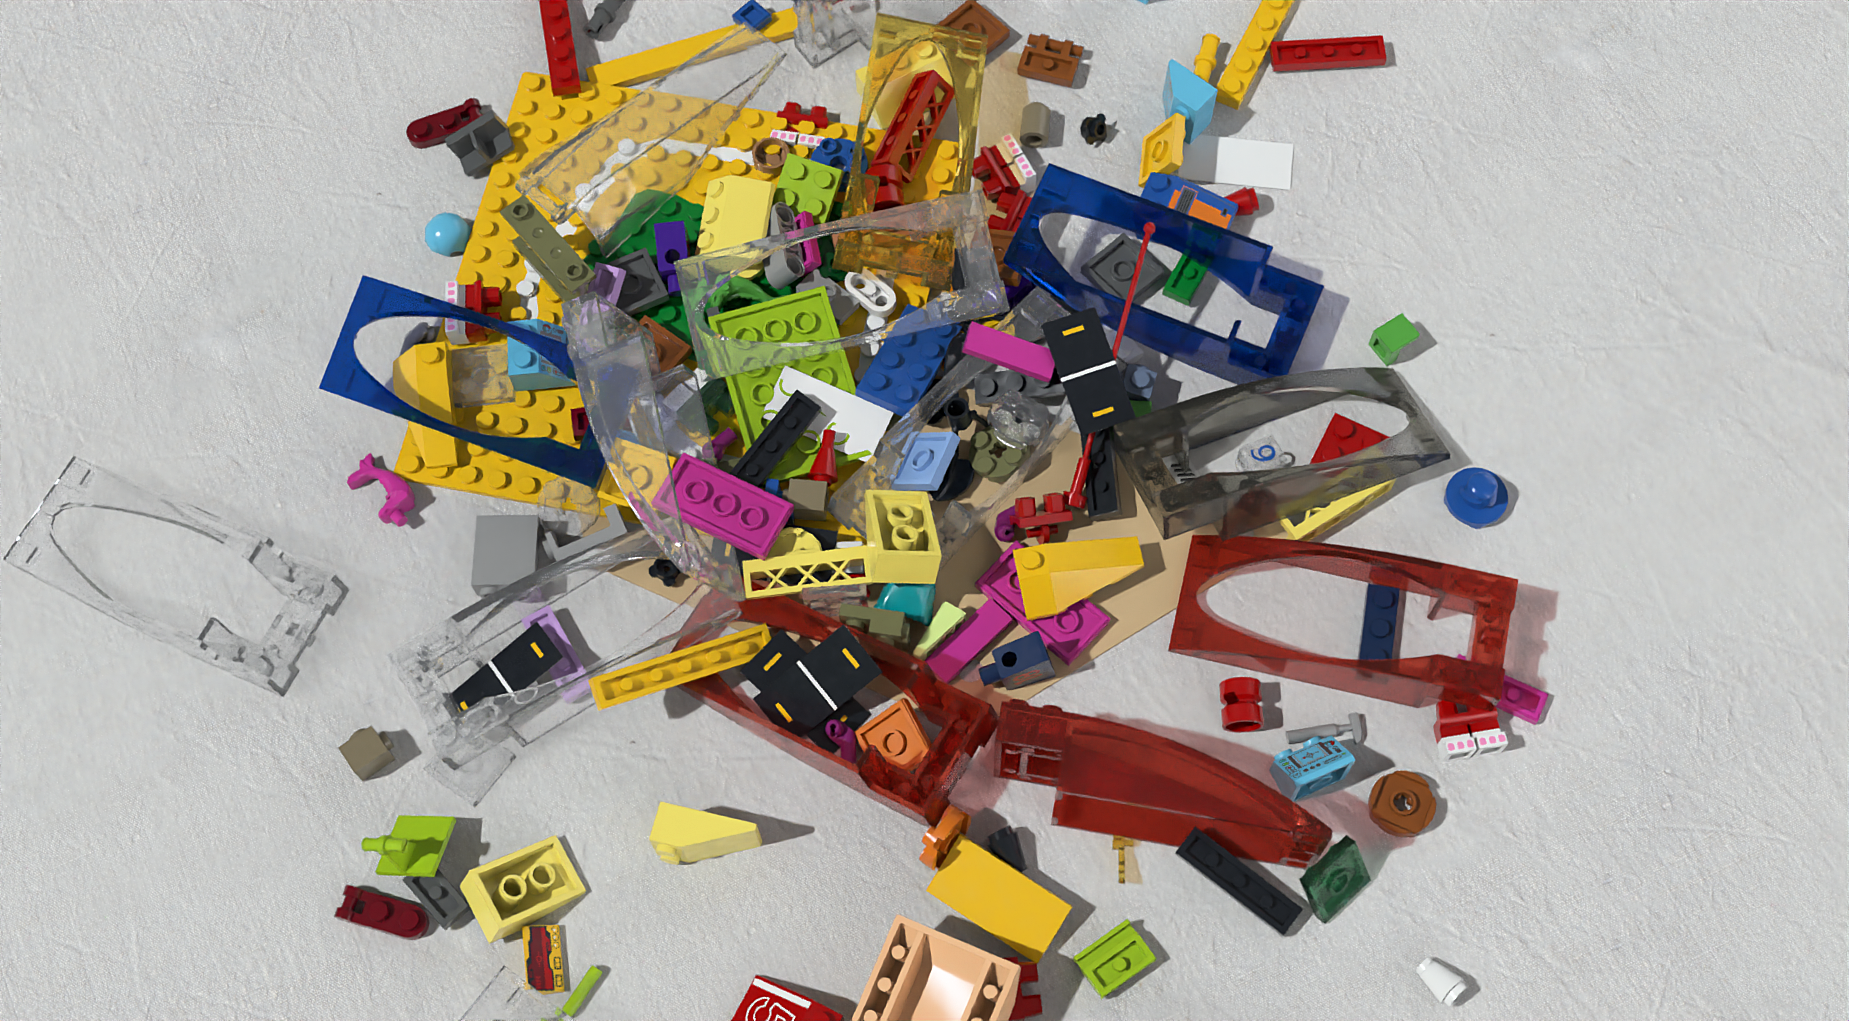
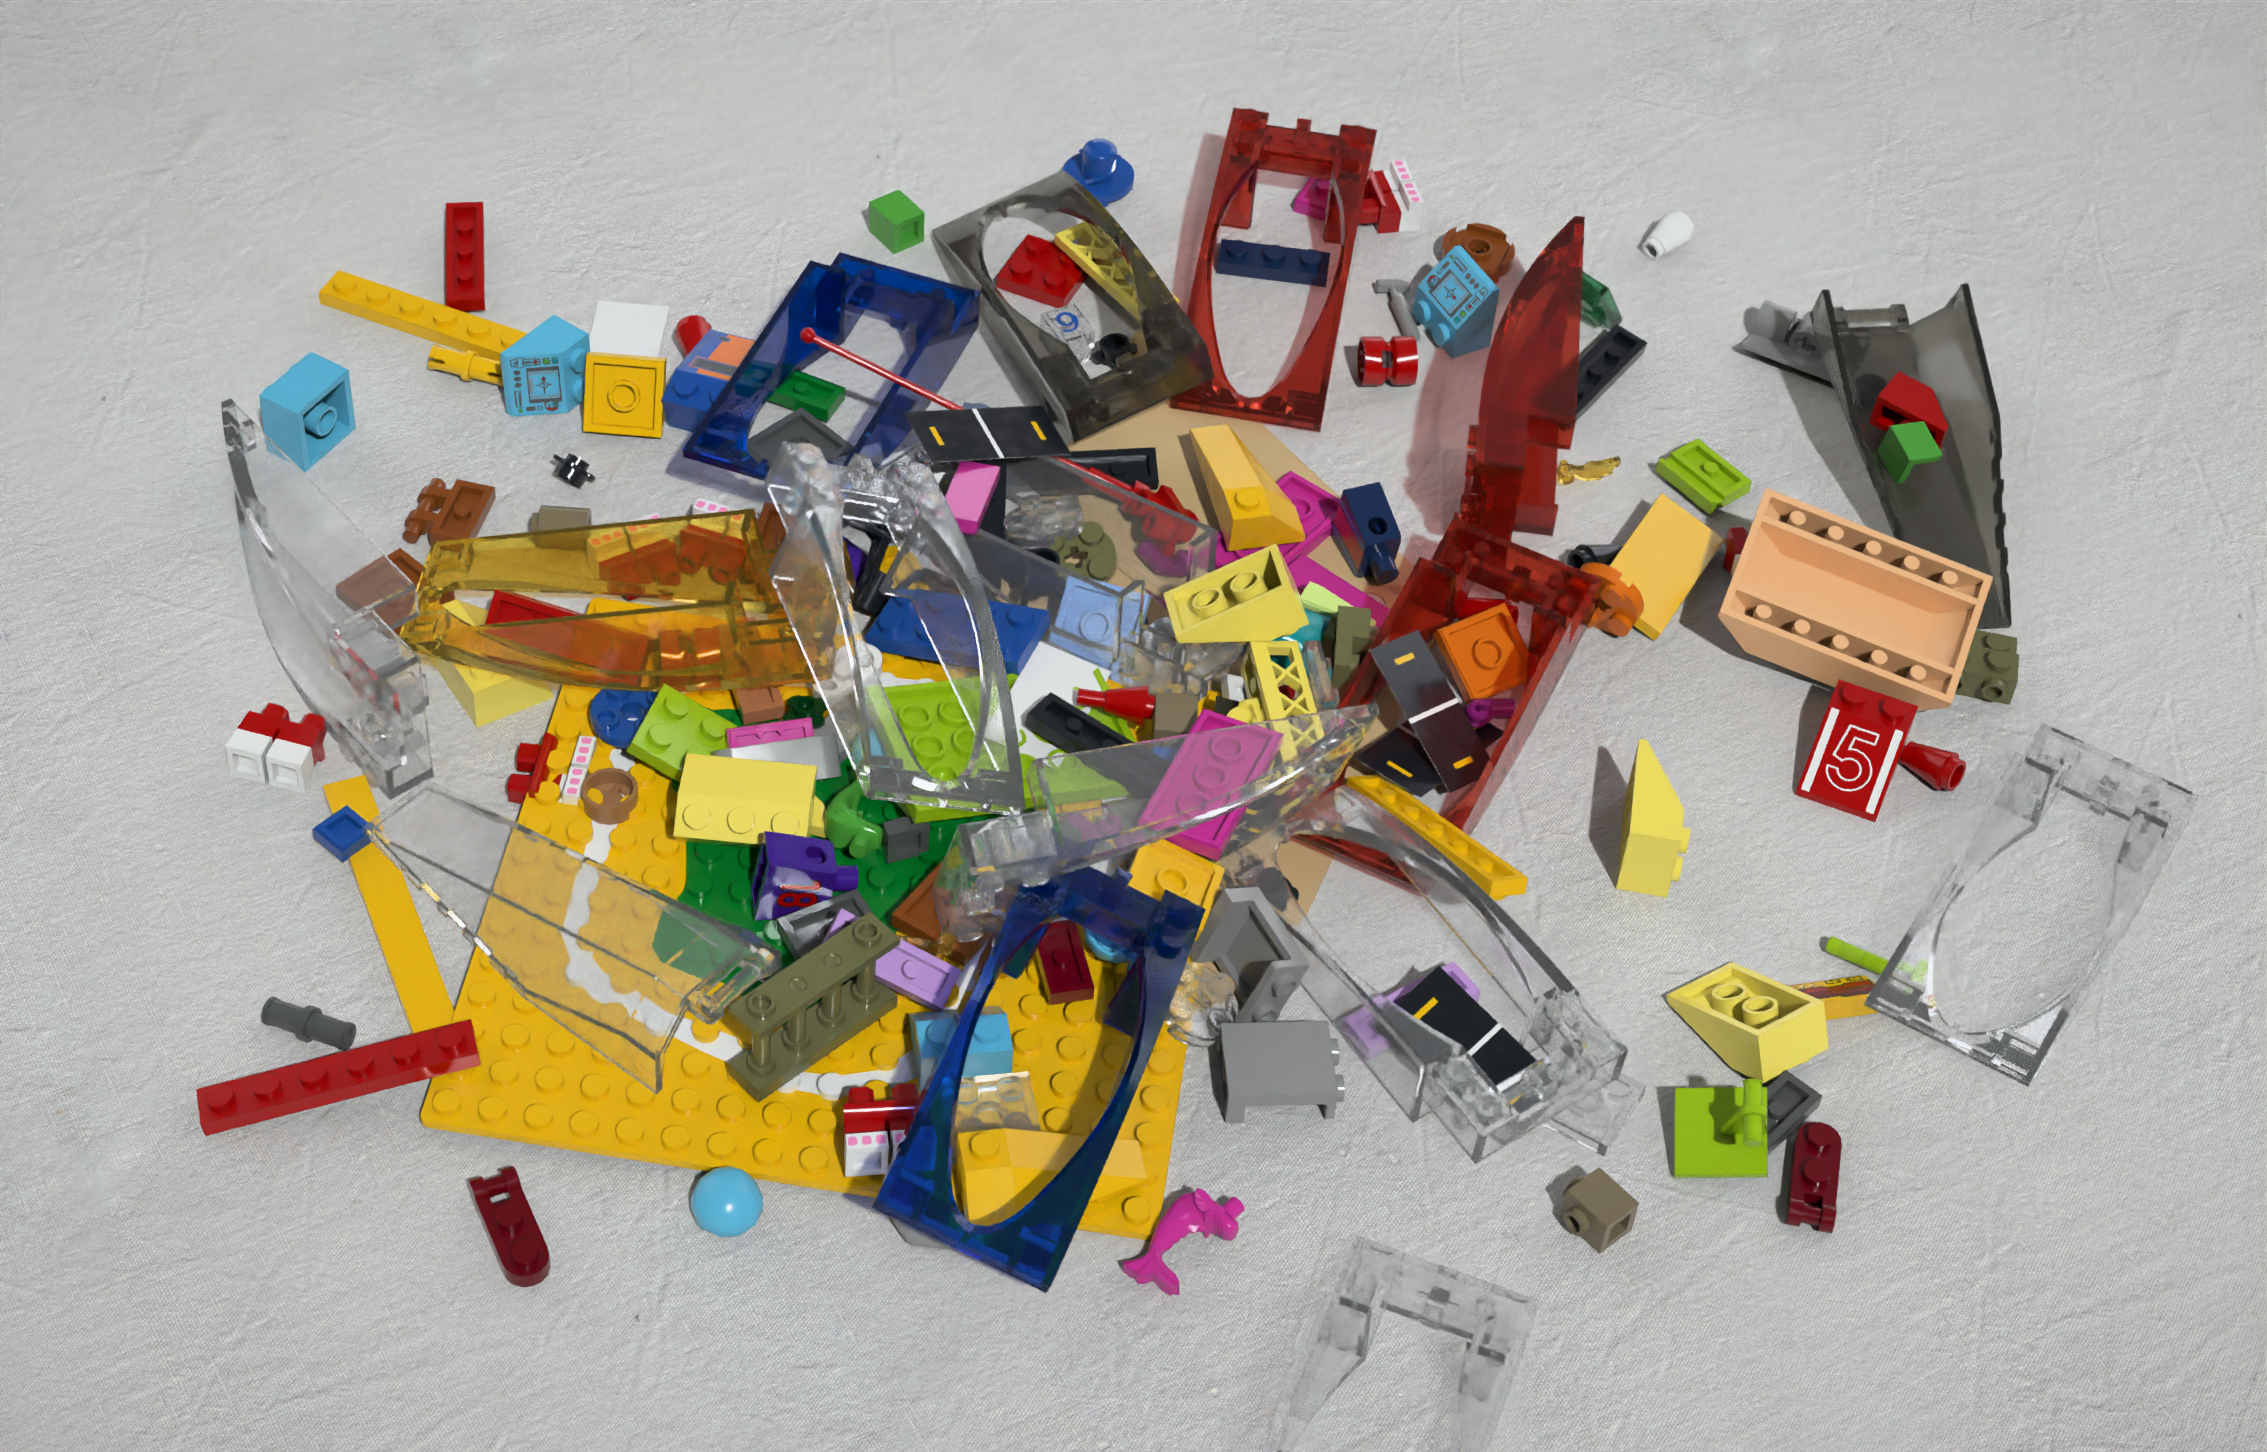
camera: 100 degrees left, 20 degrees down
dark grey panel [445,110,515,177] -> none

